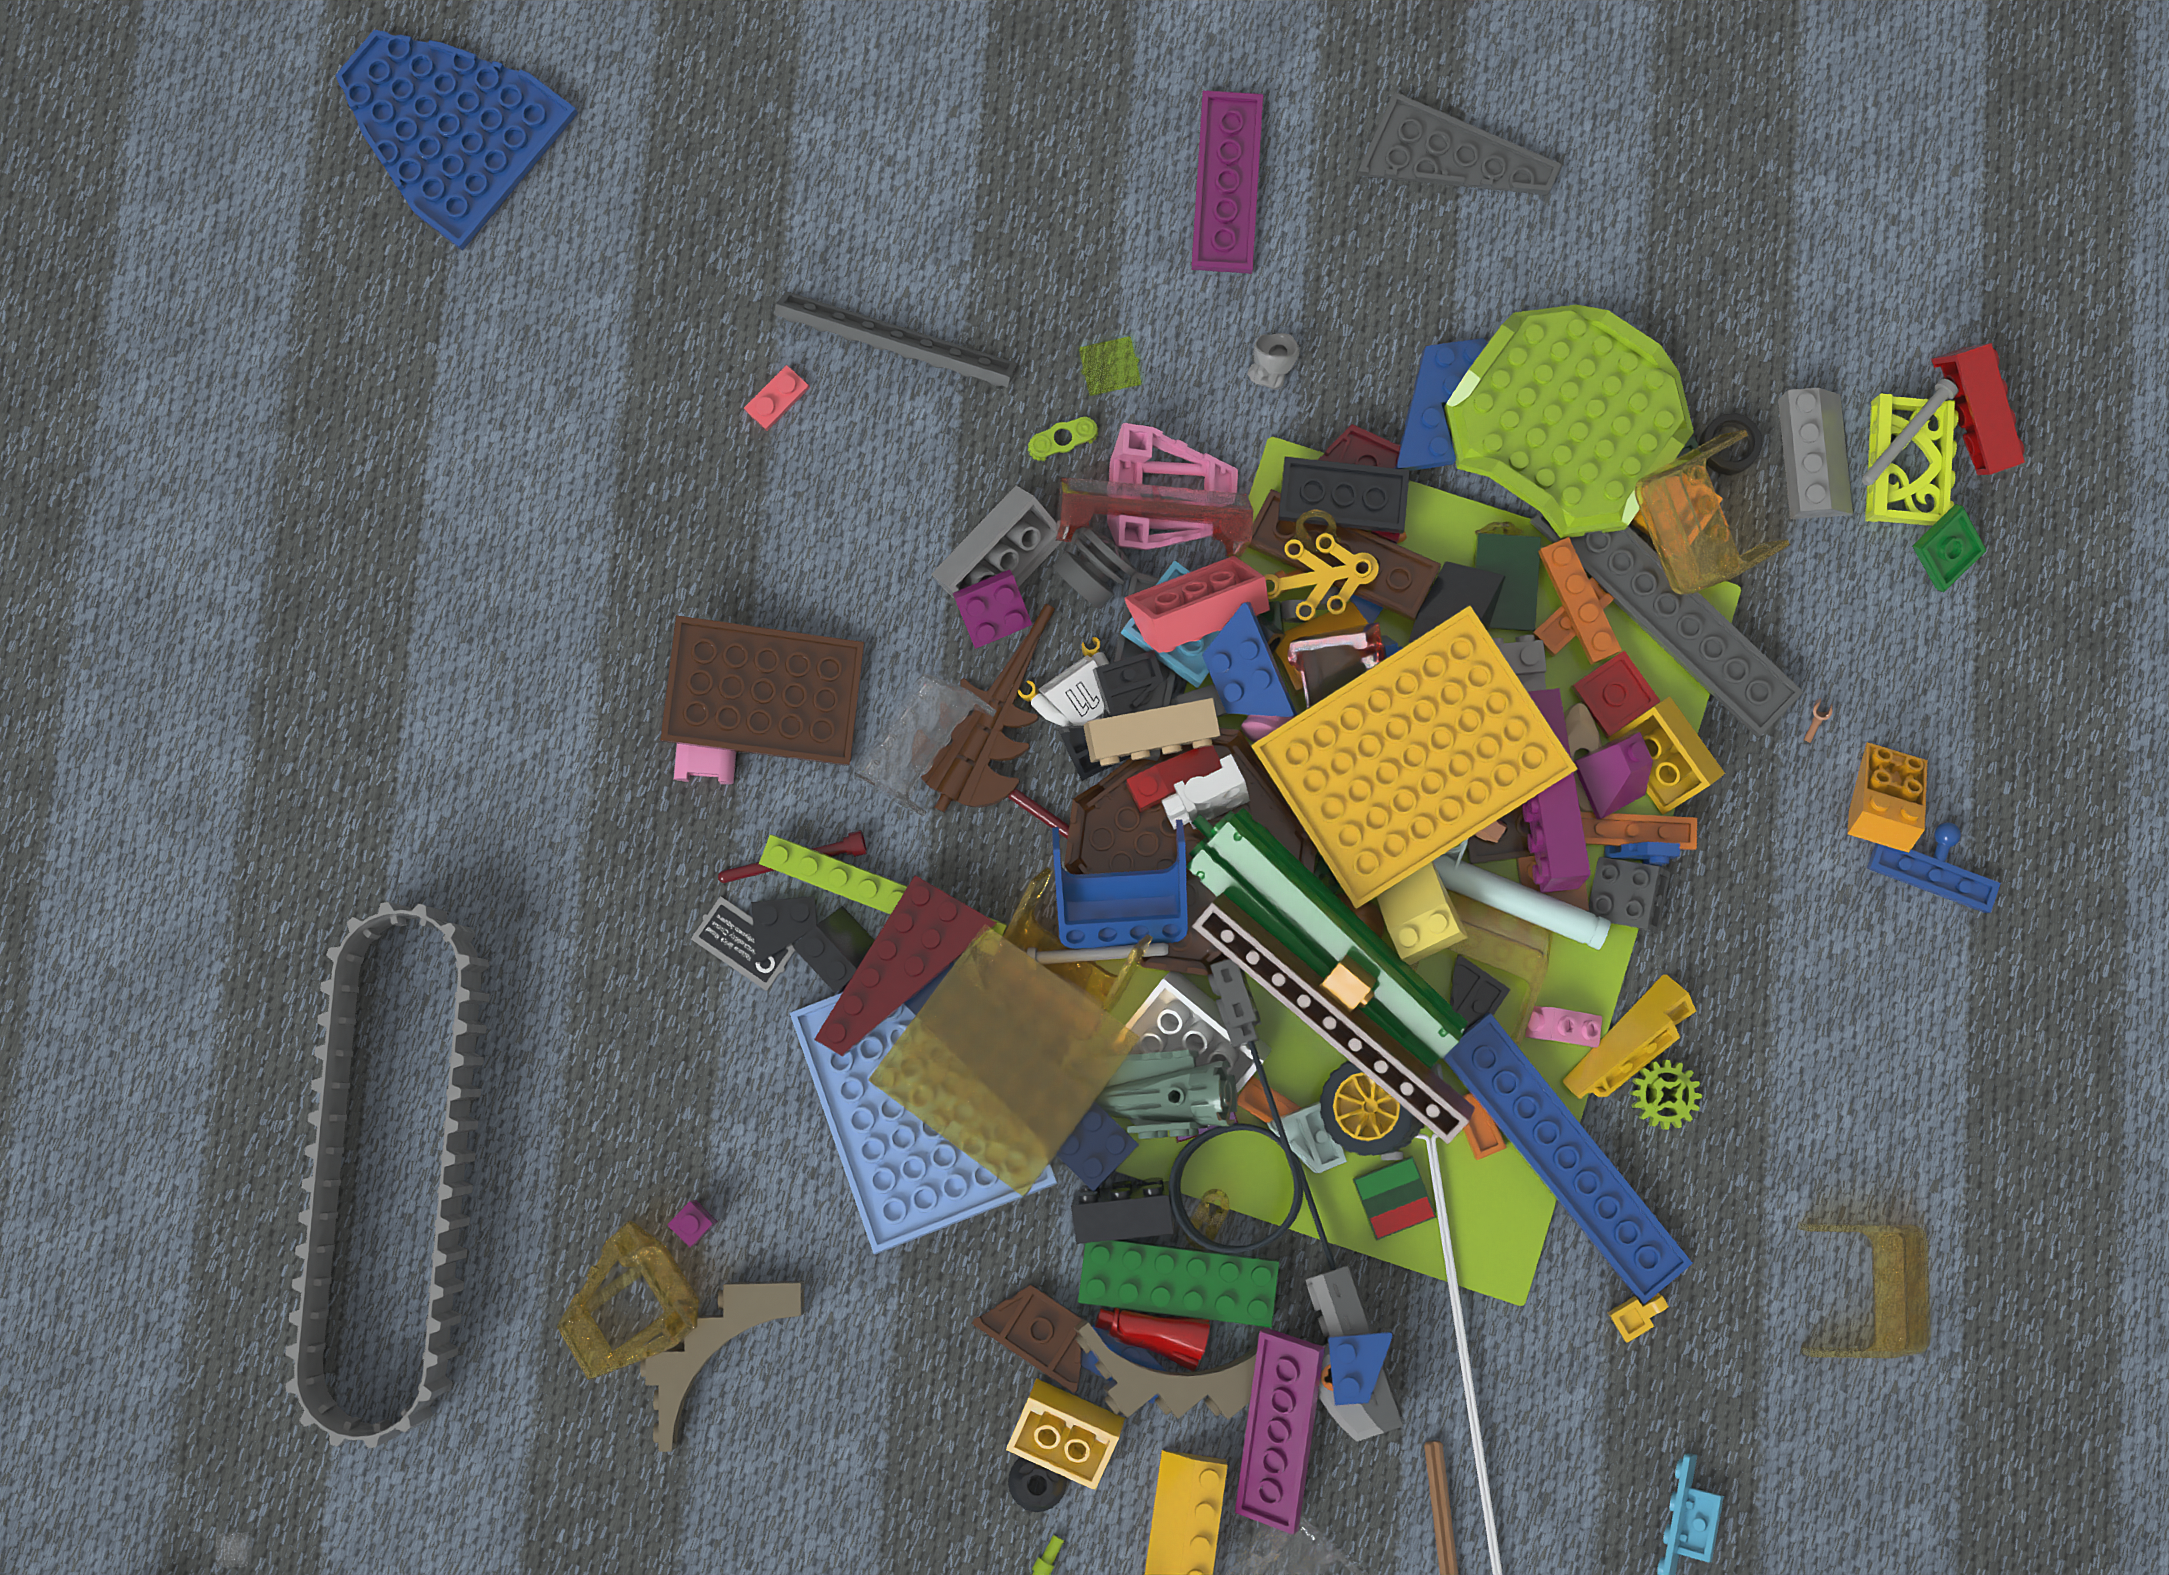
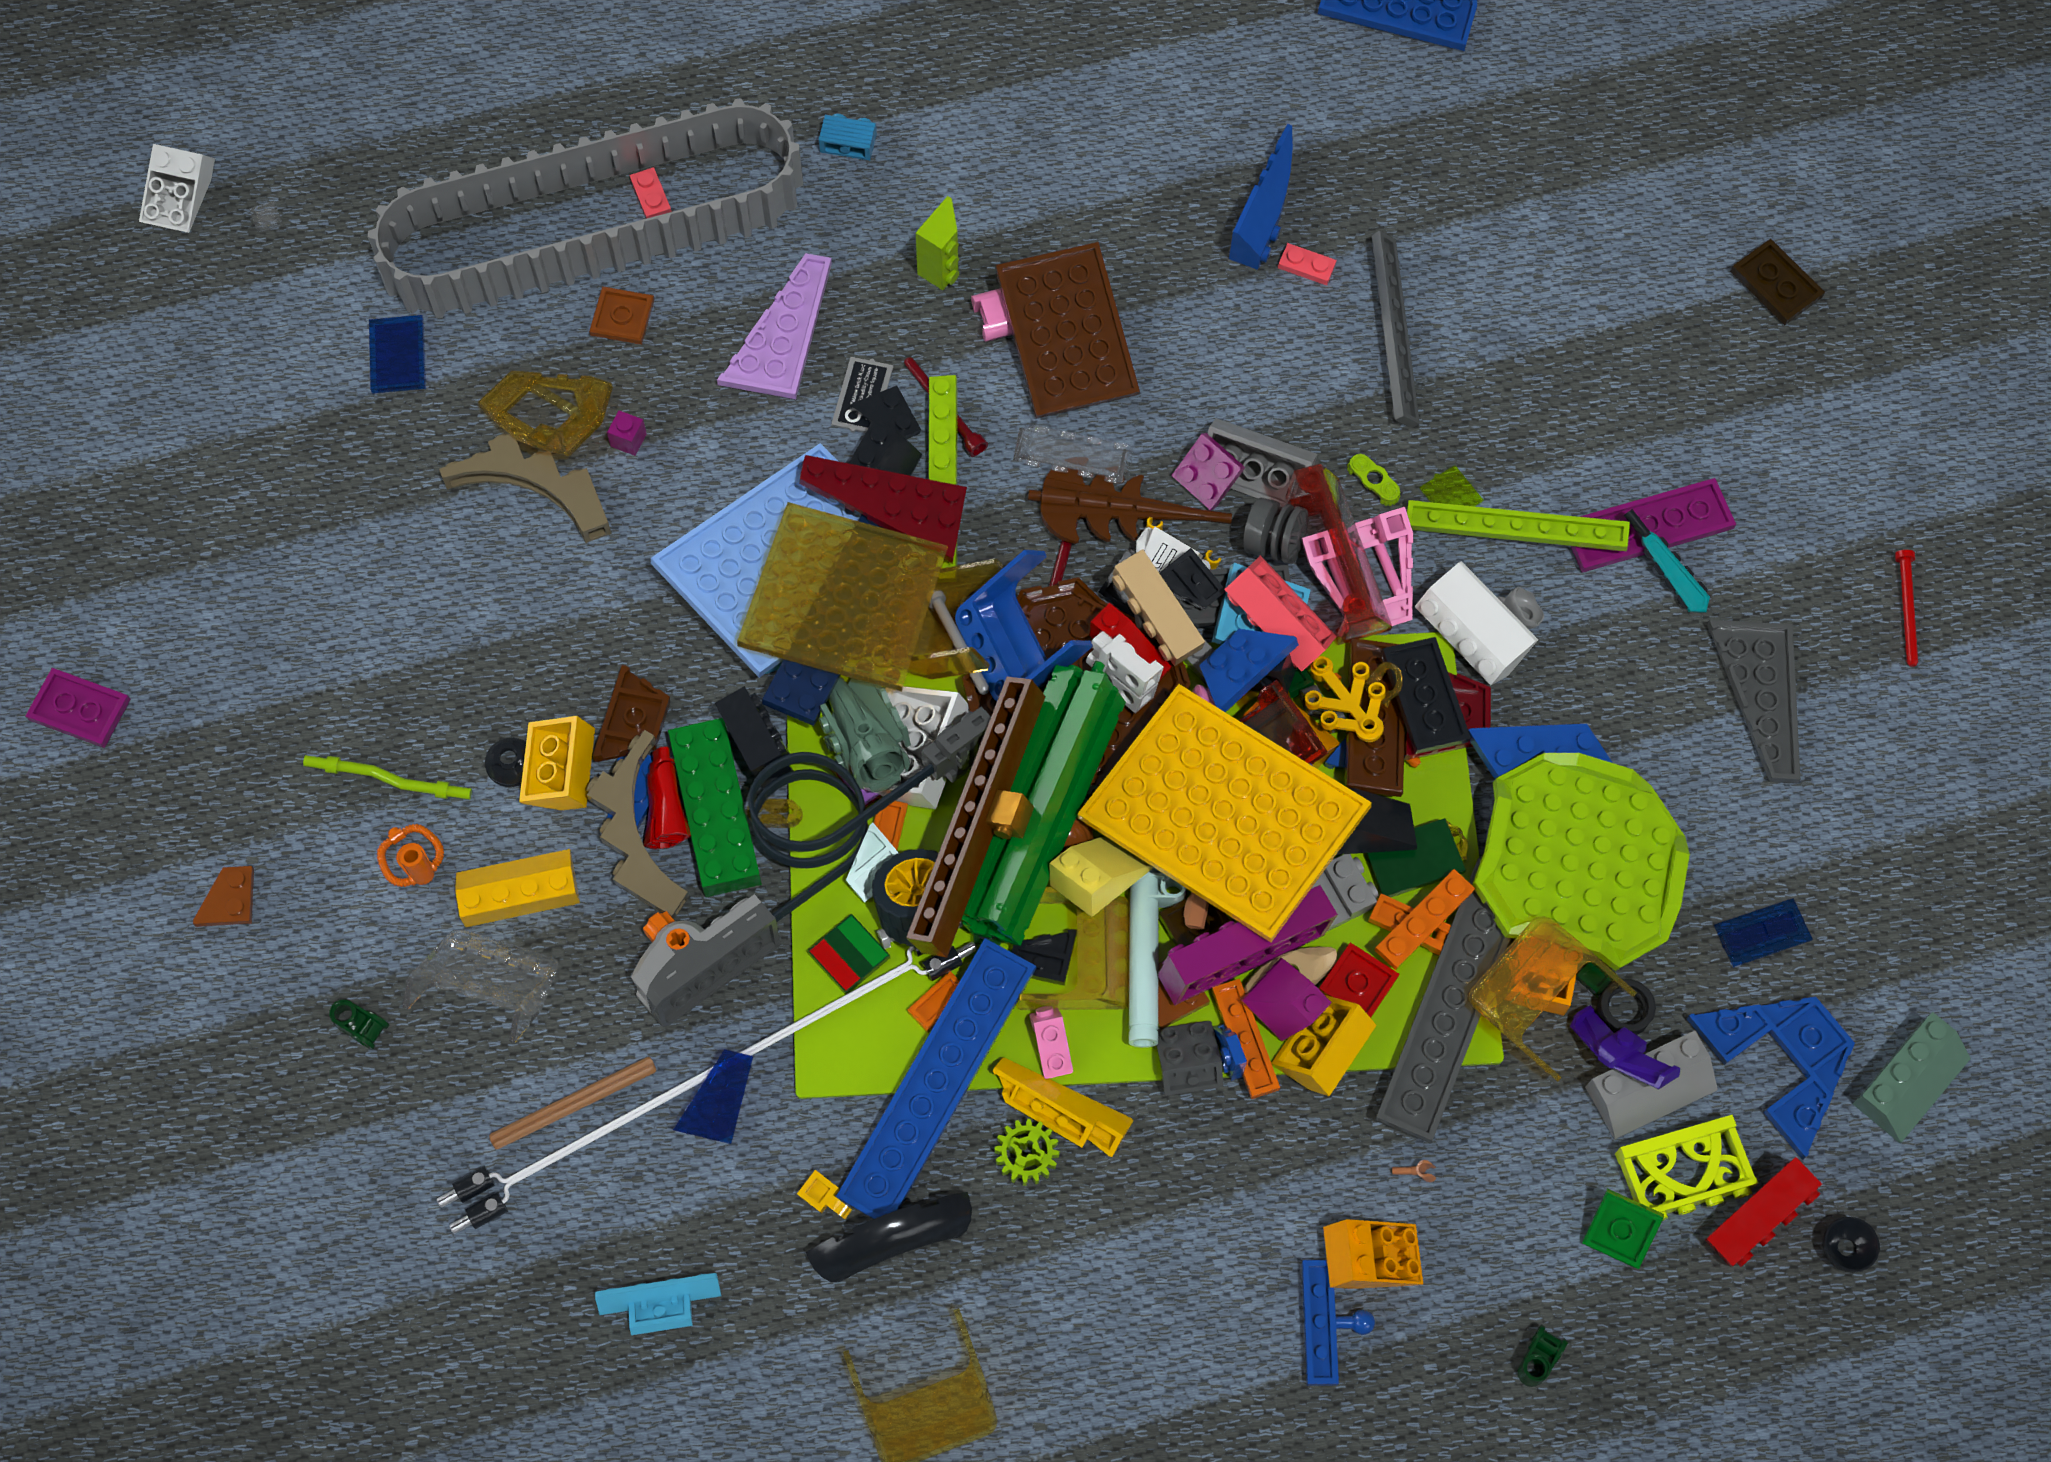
camera: 65 degrees right, 15 degrees down
magenta plate [1235,1327,1325,1535] -> none
blue wing [1328,1332,1393,1406] -> none
light grey bar [1862,379,1958,486] -> none
none -> clear blue tile [369,315,426,394]
none -> dark orange tile [589,286,655,345]
none -> coral plate [629,167,672,219]
none -> clear blue wing [673,1049,753,1144]
none -> lavender wing [717,253,832,399]
none -> black brick [806,1192,972,1282]
none -> dark azure brick [819,114,877,161]
none -> lime slope [915,196,959,290]
none -> blue wedge [1229,124,1293,270]
none -> lime plate [1407,500,1630,551]
none -> white slope [1415,561,1538,685]
none -> dark green piece [1517,1324,1568,1387]
none -> dark purple plate [1570,1005,1680,1090]
none -> teal sword [1624,509,1710,613]
none -> blue wing [1686,997,1855,1160]
none -> clear blue piece [1714,898,1813,967]
none -> black piece [1822,1217,1880,1273]
none -> sand green slope [1853,1012,1971,1143]

